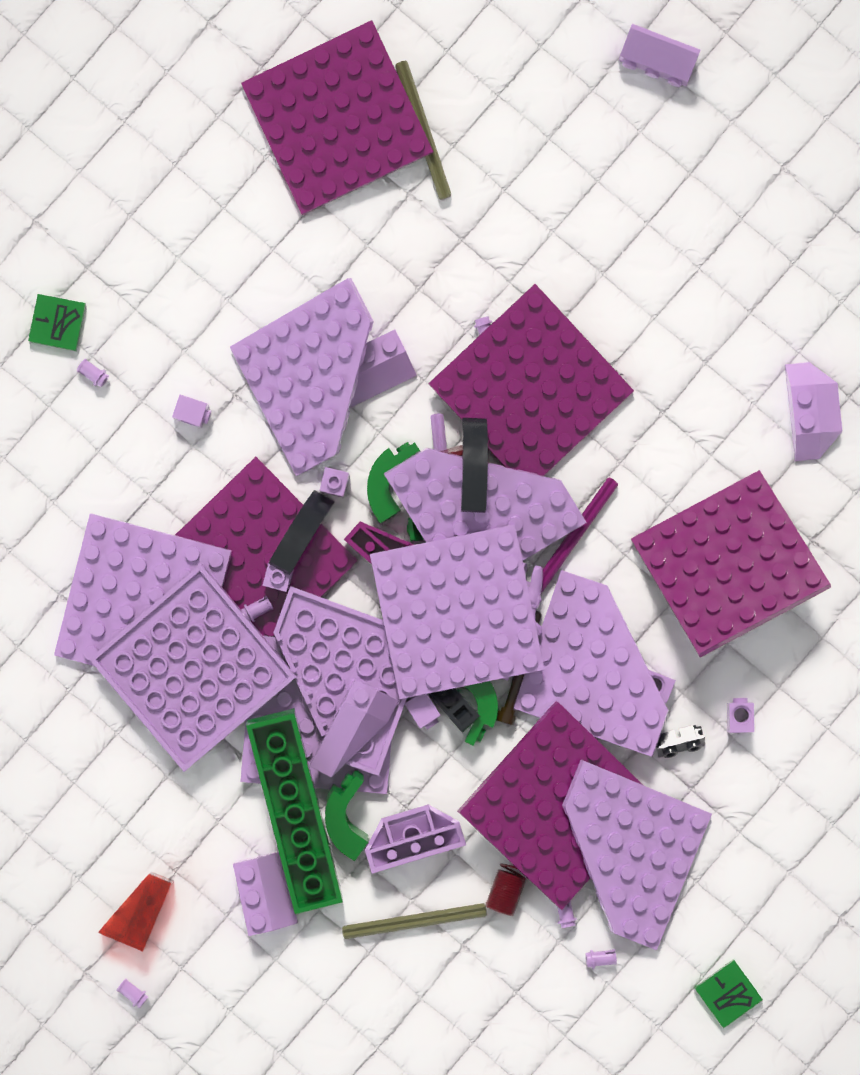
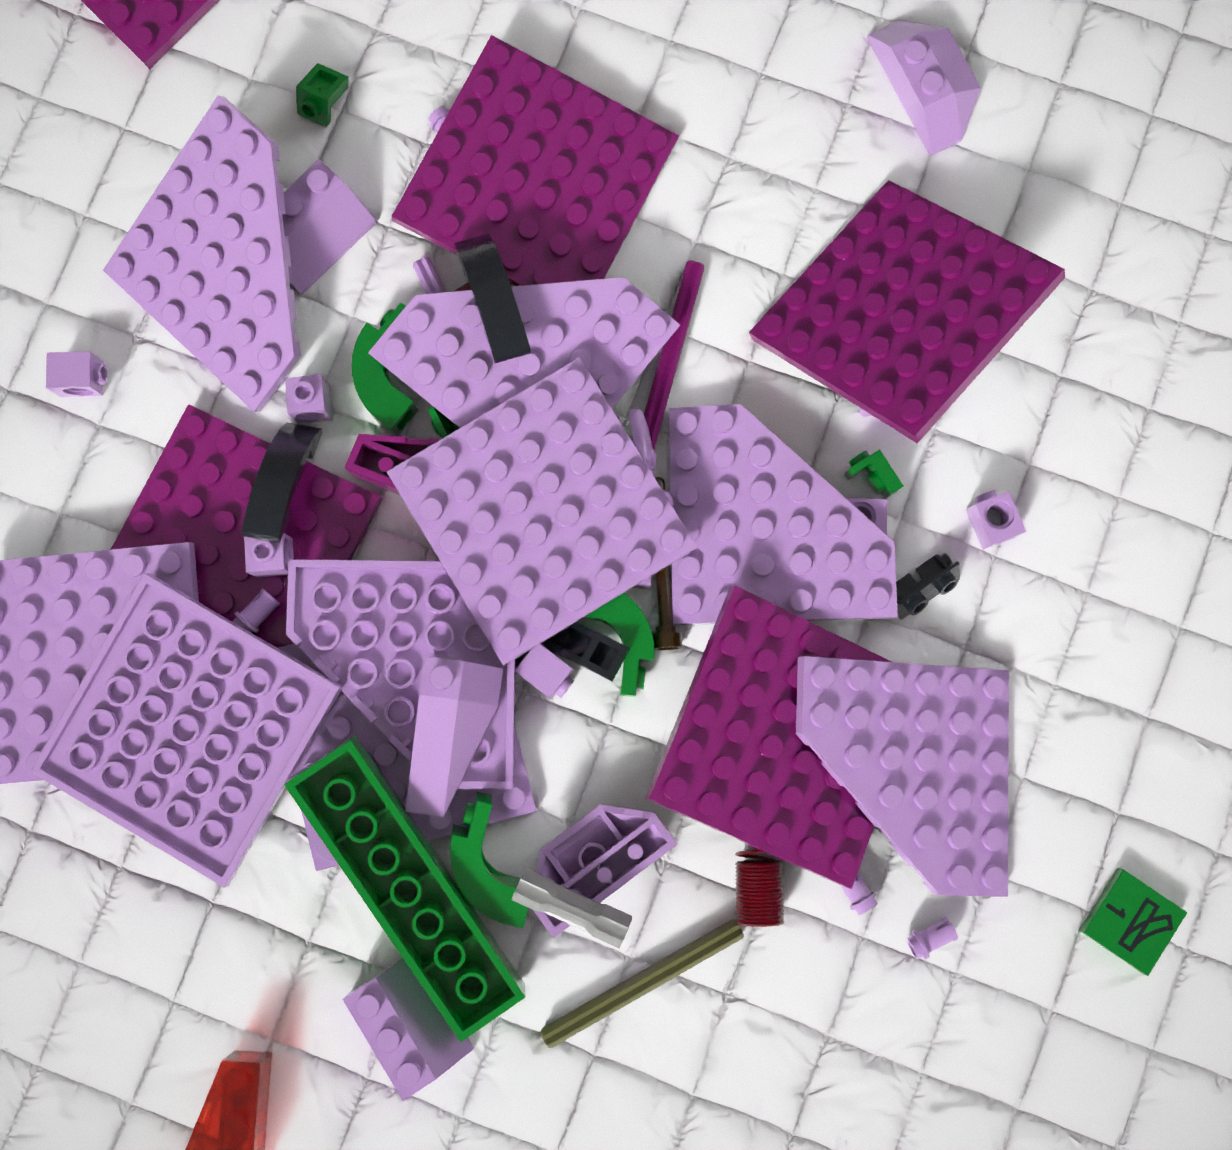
camera: 20 degrees left, 5 degrees down
none -> green bracket [296,63,349,127]
none -> light grey axle [511,868,632,949]
none -> green bracket [844,449,904,499]

